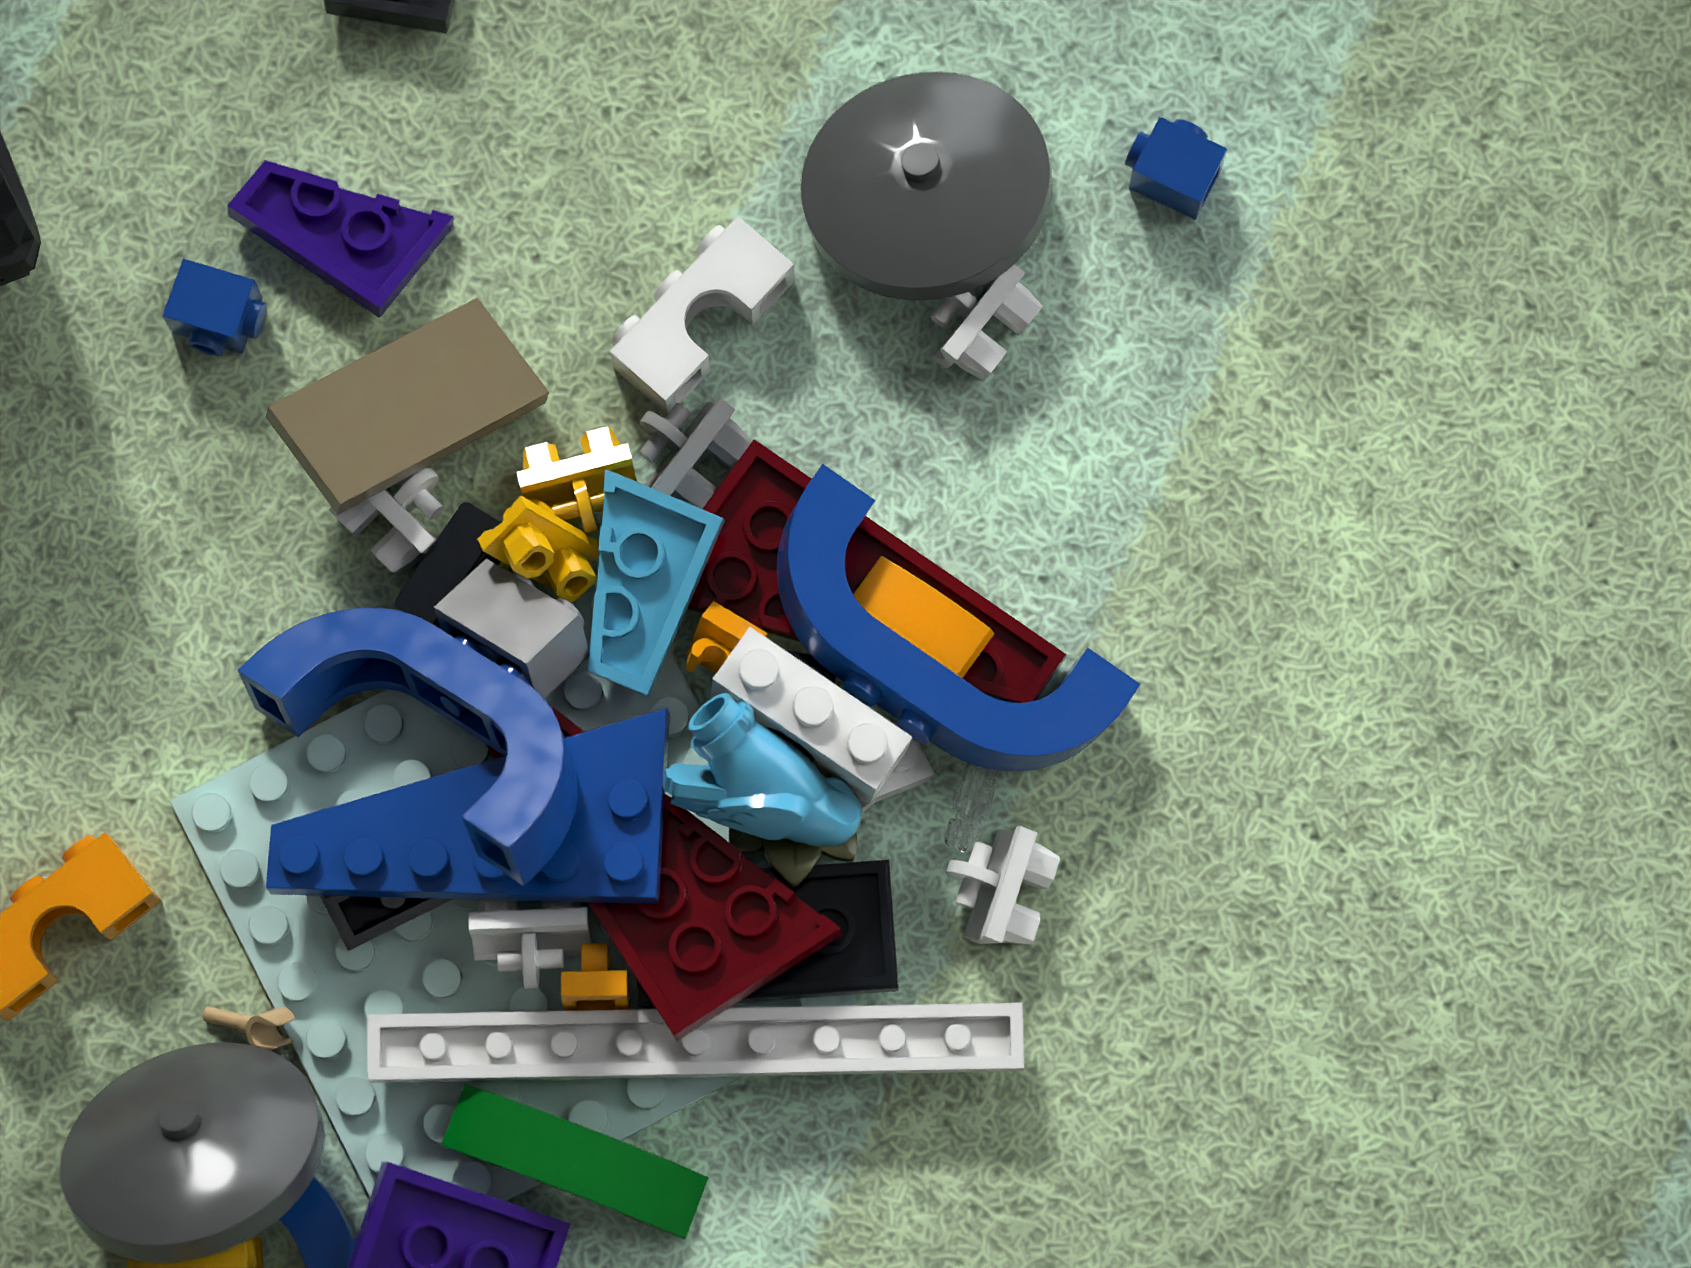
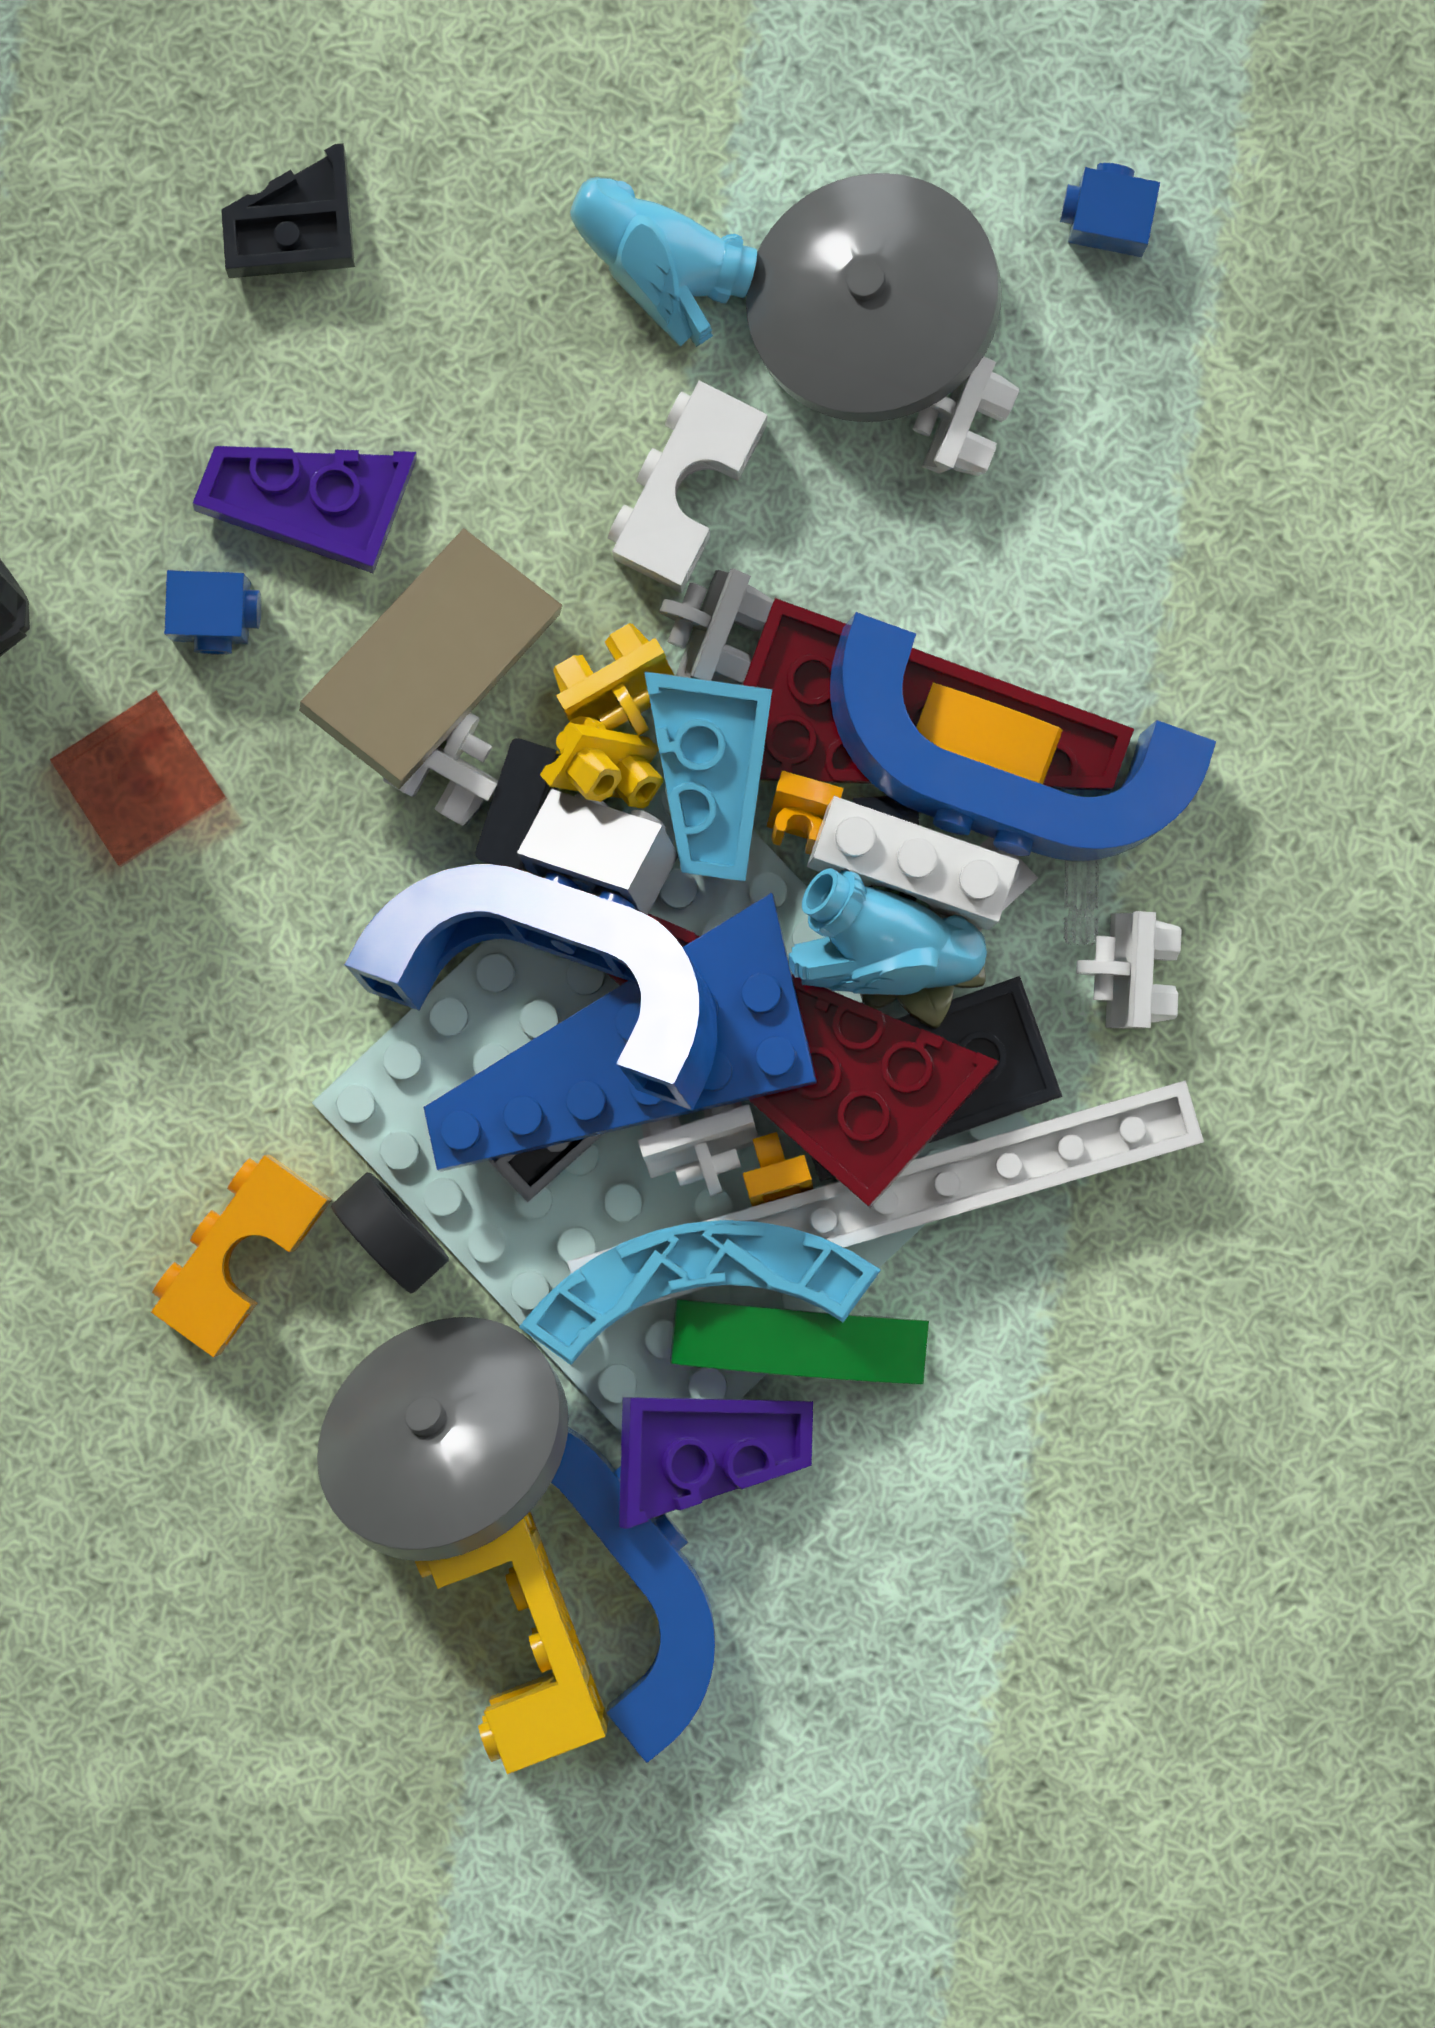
camera: 15 degrees left, 10 degrees up
tan hand [203,1006,295,1051] -> none
none -> clear red tile [50,690,227,867]
none -> black tyre [331,1173,449,1293]
none -> medium azure tile [519,1220,881,1365]
none -> medium azure animal [570,177,757,347]

